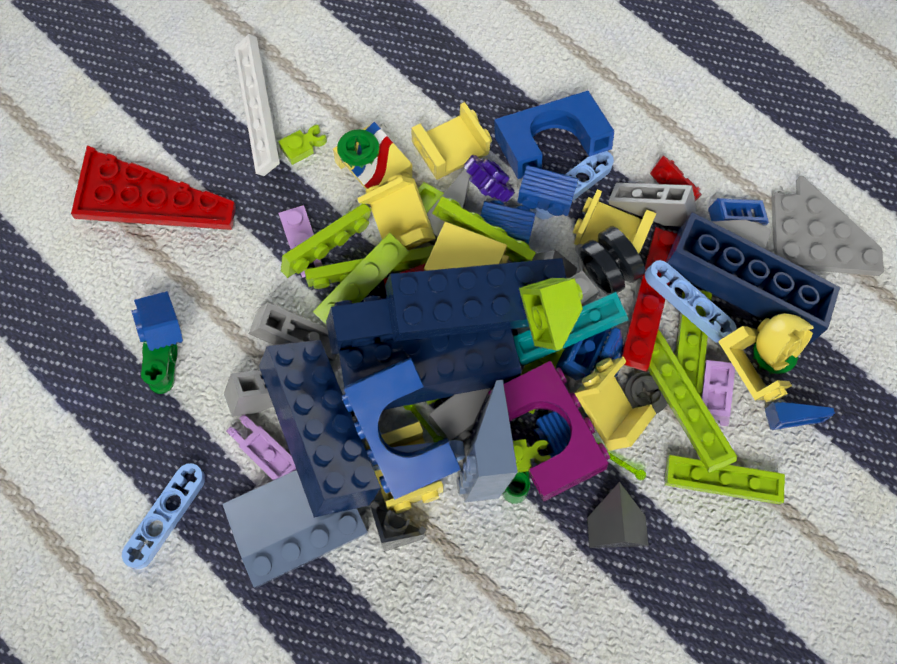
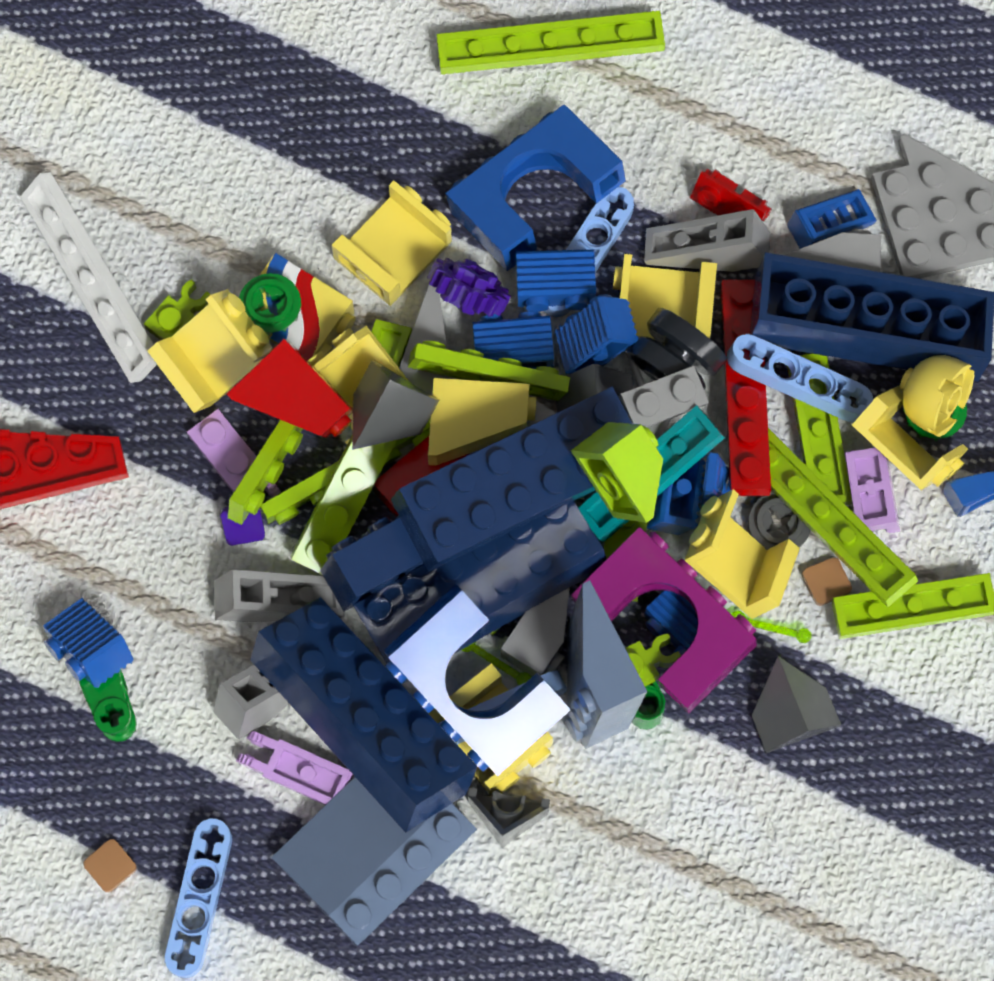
camera: 15 degrees left, 5 degrees up
none -> medium nougat piece [83,839,137,893]
none -> light yellow panel [147,289,273,413]
none -> dark purple piece [221,506,265,546]
none -> red slope [227,339,353,438]
none -> dark grey slope [352,360,439,450]
none -> lime plate [436,11,665,75]
none -> blue brick [555,294,639,374]
none -> light grey plate [618,366,709,428]
none -> medium nougat piece [802,557,852,606]

